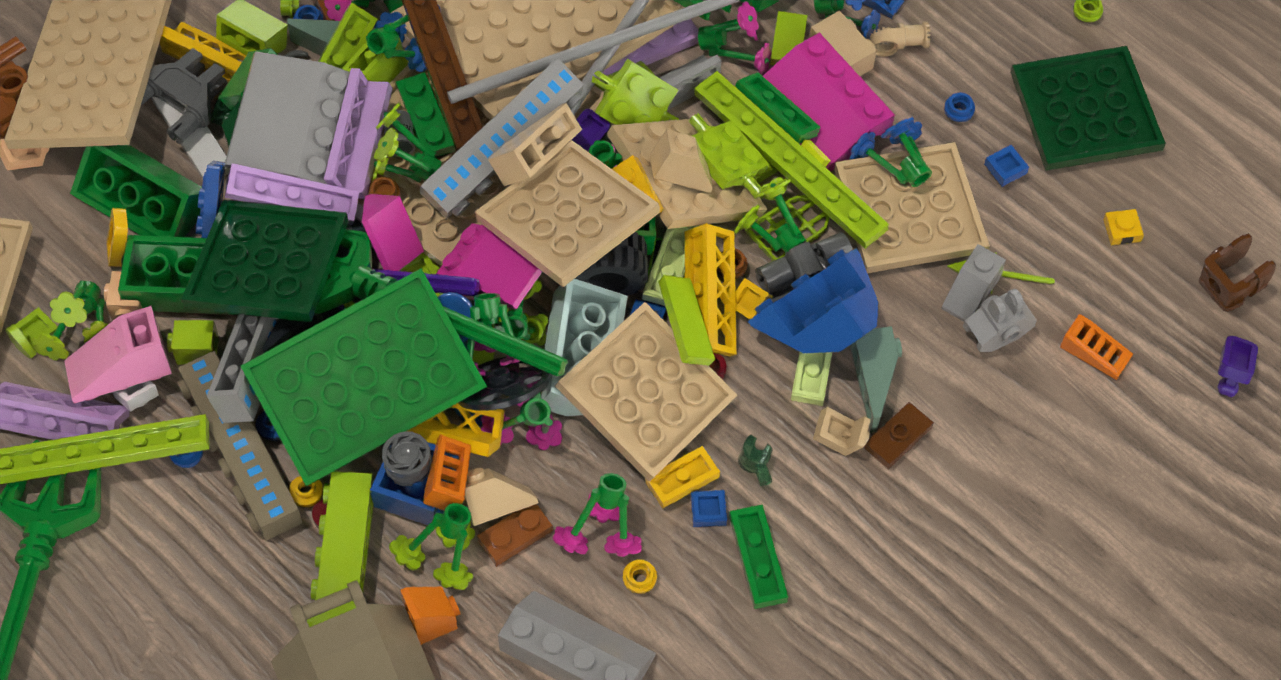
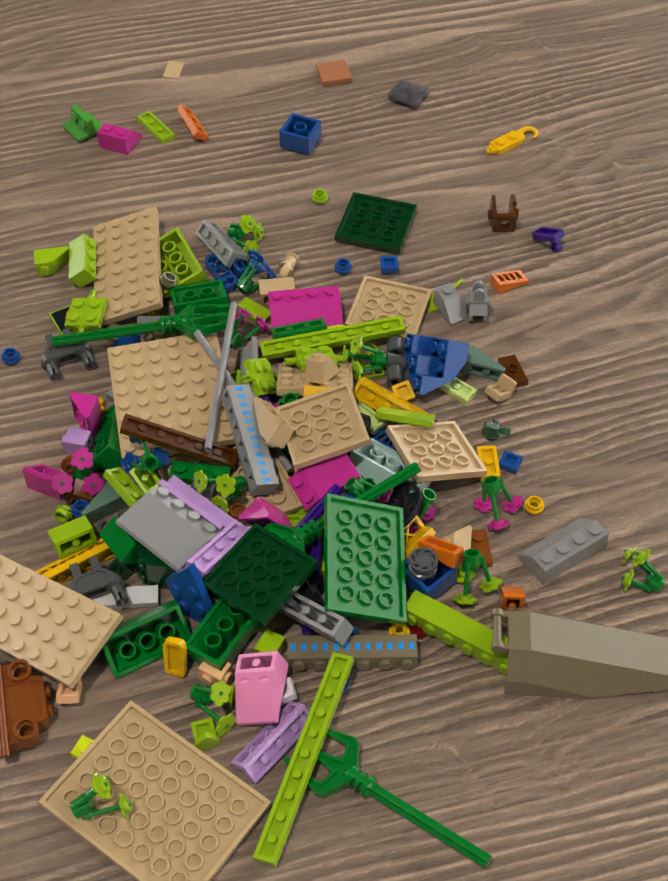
camera: 60 degrees left, 10 degrees down
green plate [729,504,788,609] -> none
plant [850,117,932,187] -> none
yellow plate [1103,209,1144,245] -> none

